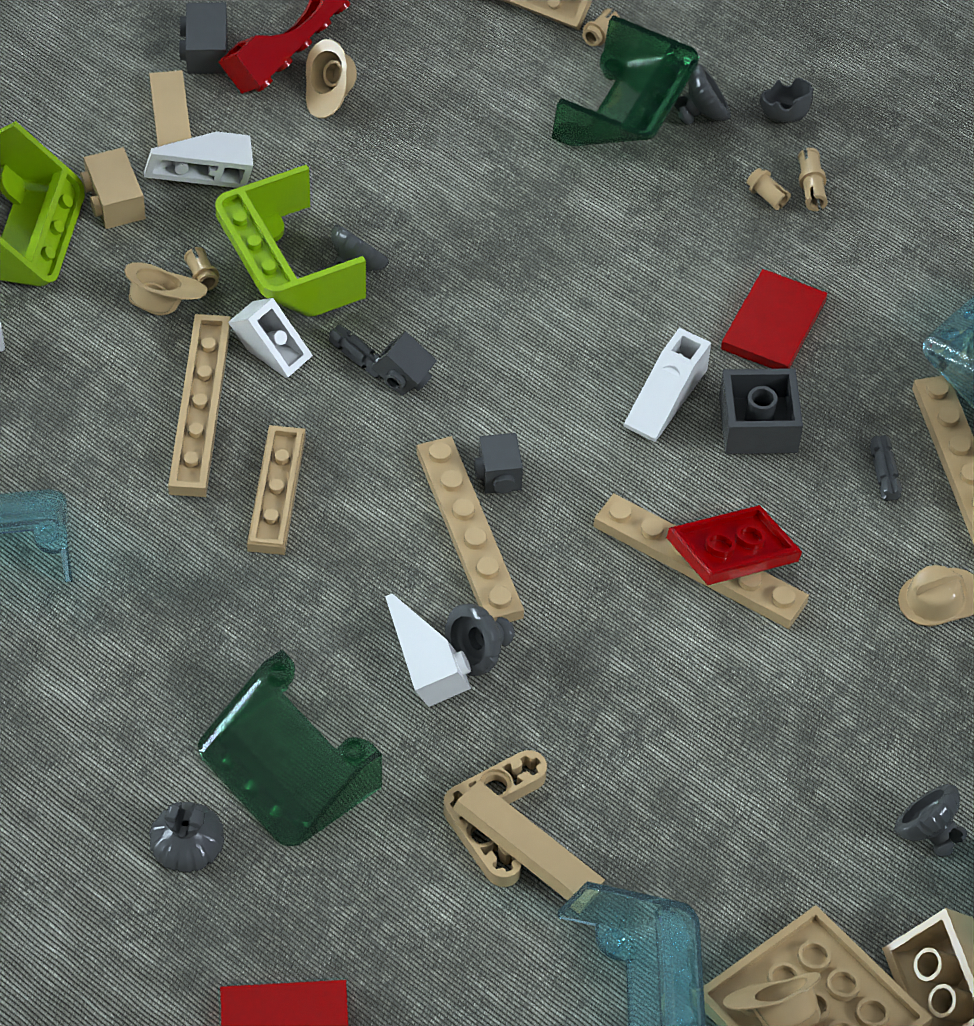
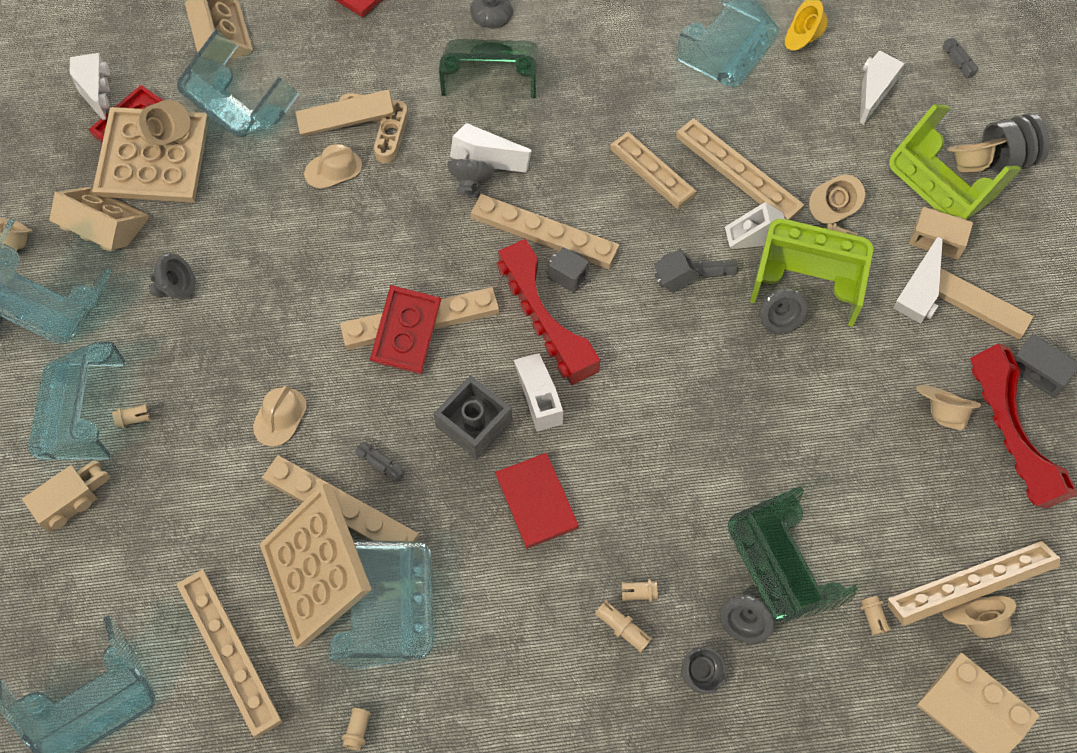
camera: 135 degrees right, 10 degrees up
none -> tan piece [304,144,362,189]
none -> red arch [496,238,601,386]

